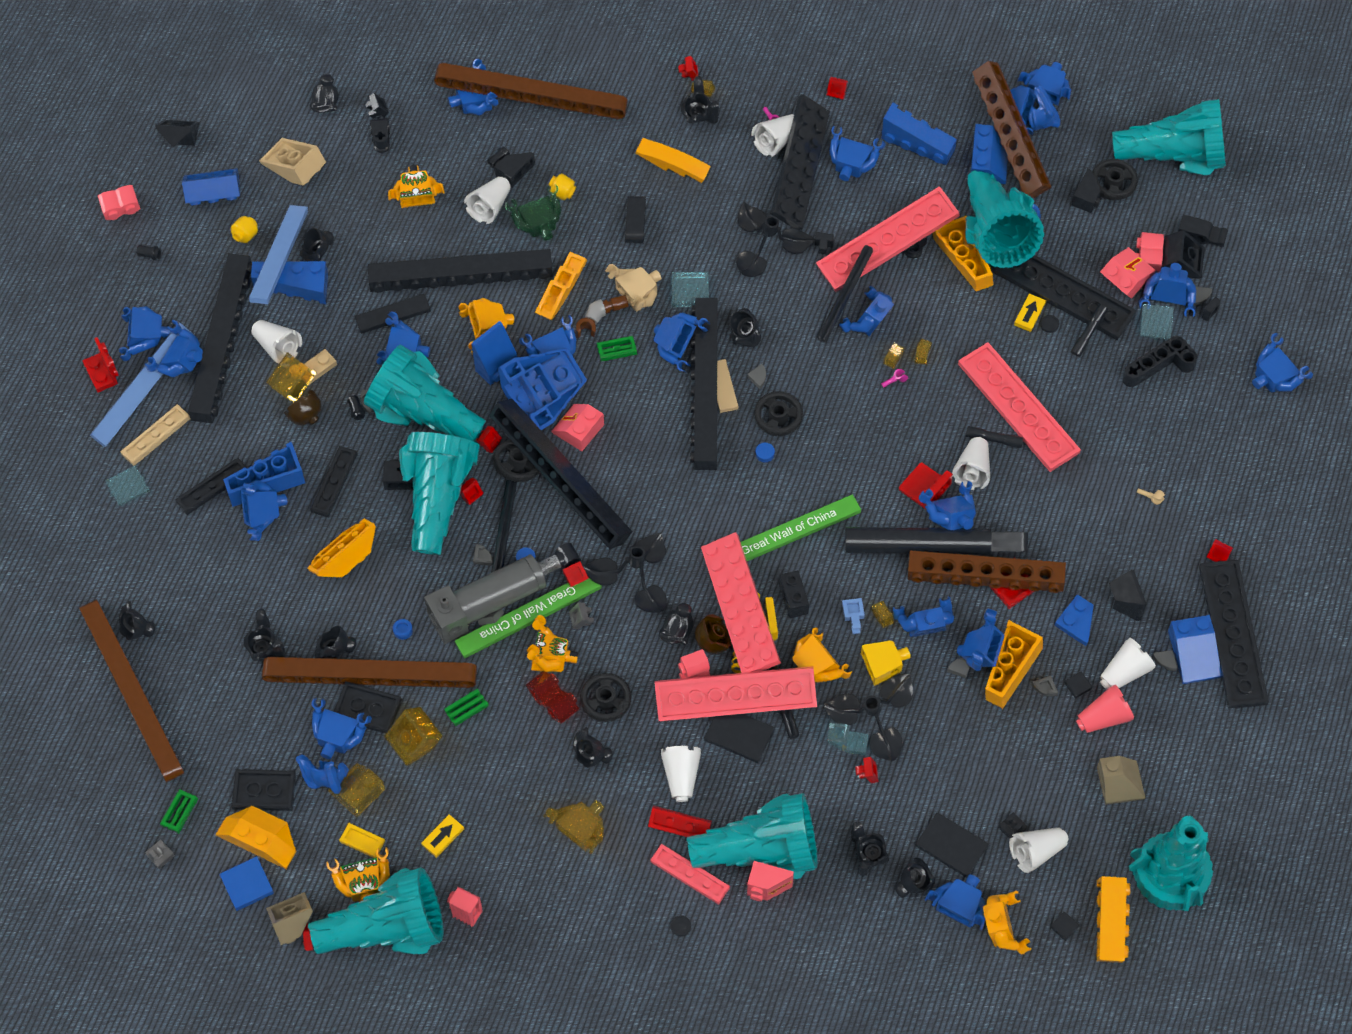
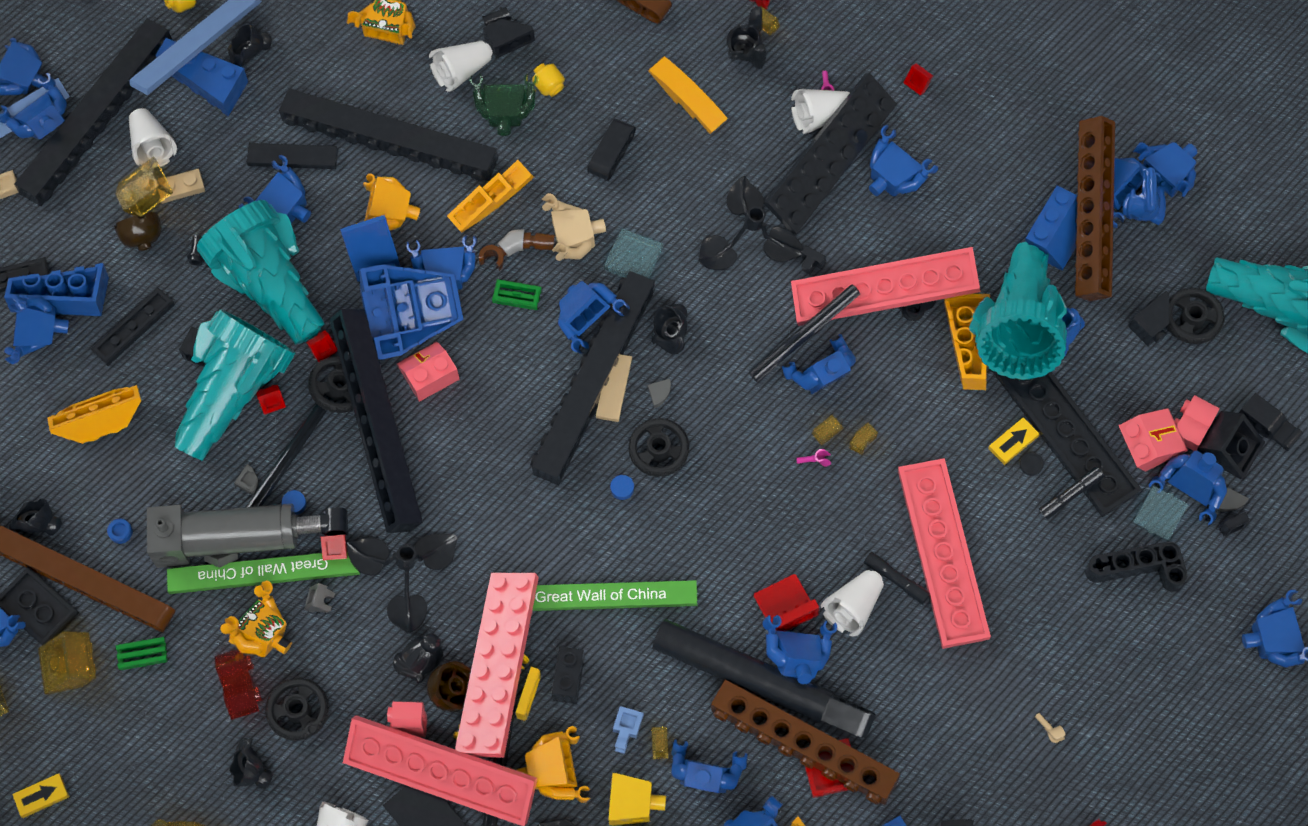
camera: 25 degrees right, 5 degrees up
blue wedge [881,102,957,165] -> none

